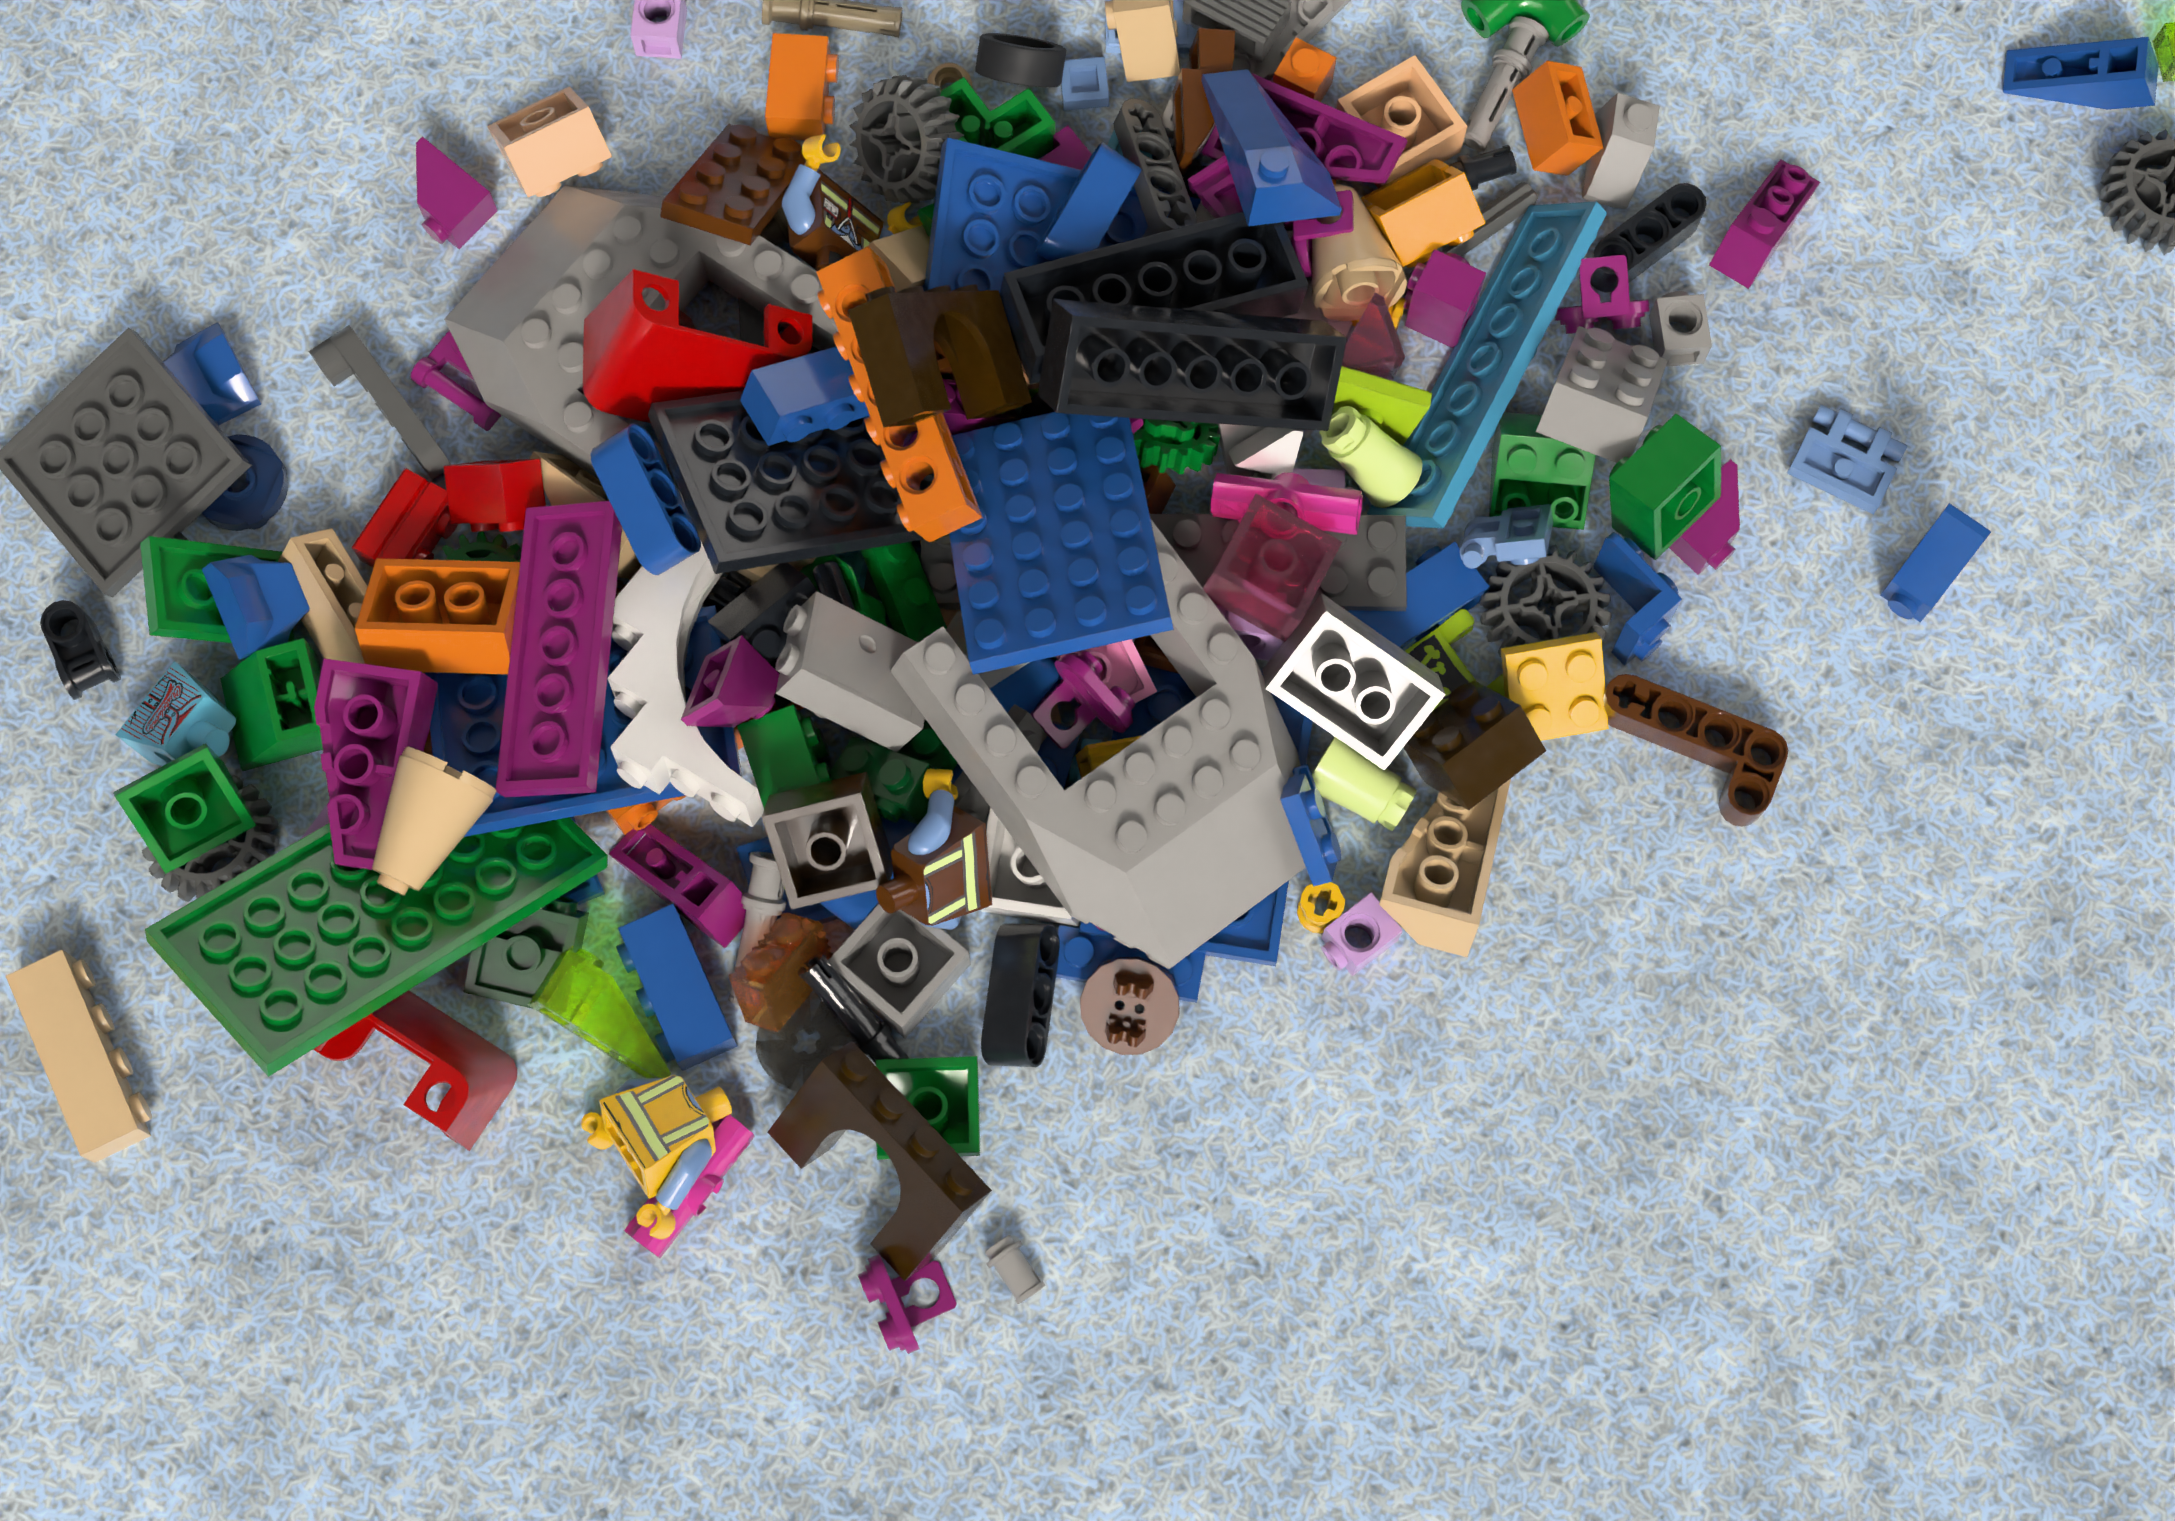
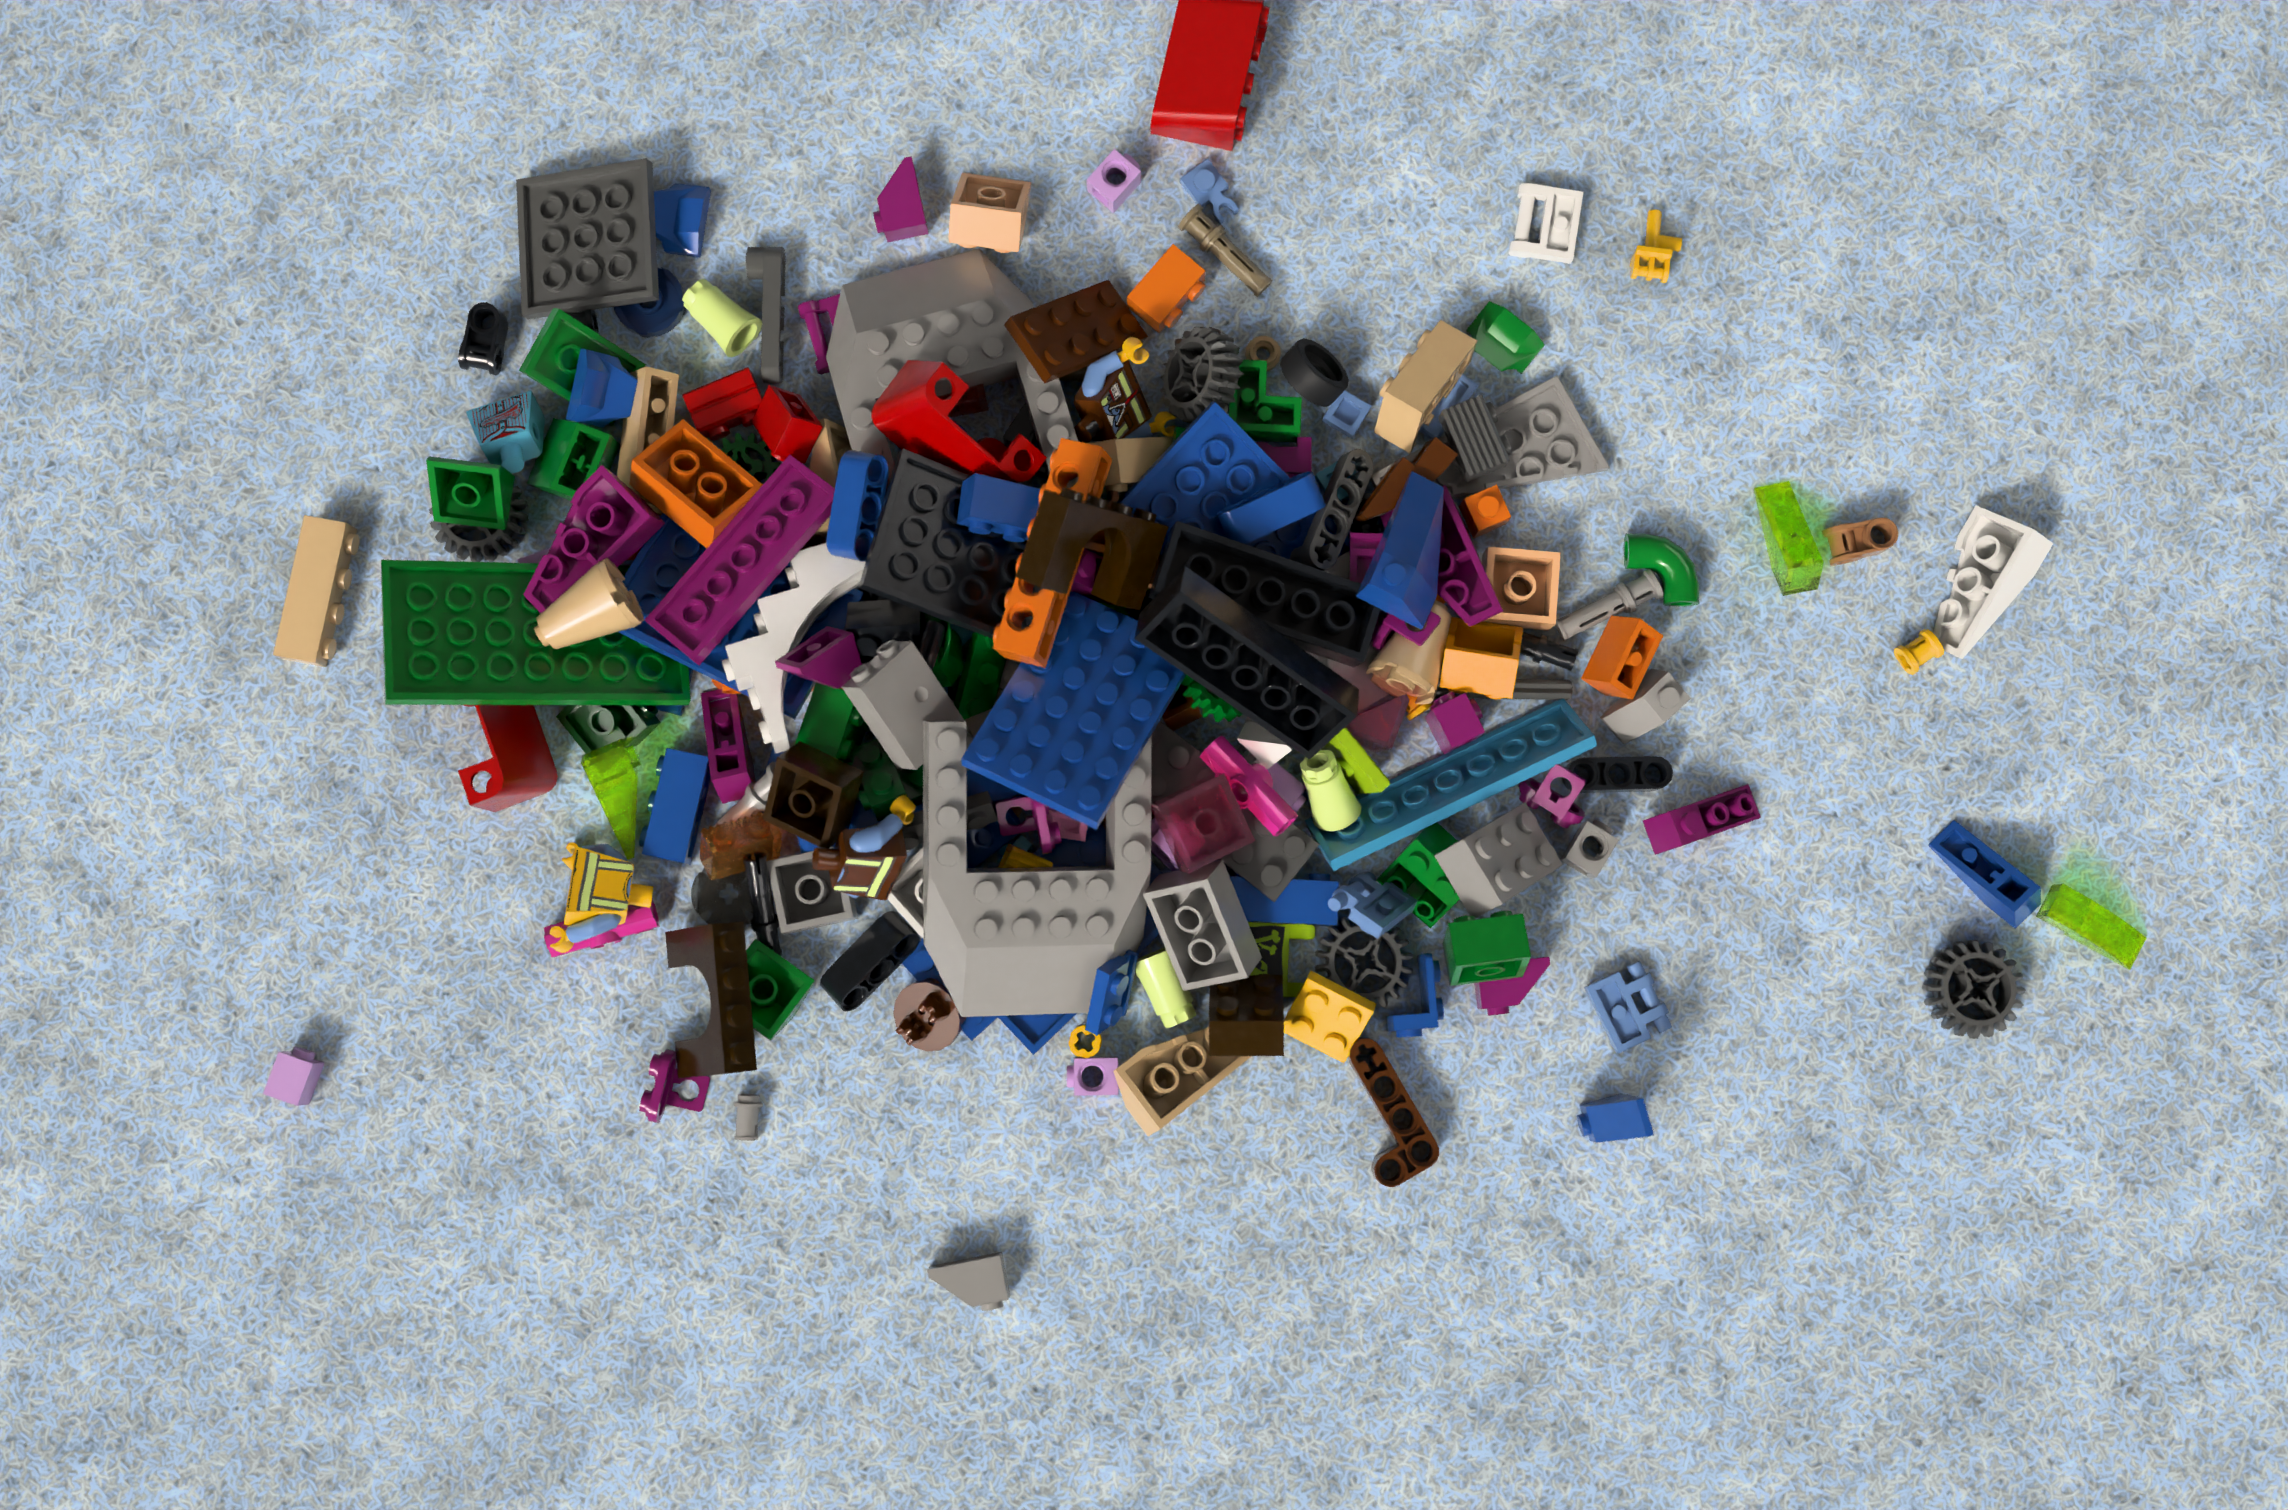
camera: 40 degrees right, 10 degrees up
none -> yellowish green plant [682,279,762,357]
none -> light grey slope [927,1252,1010,1311]

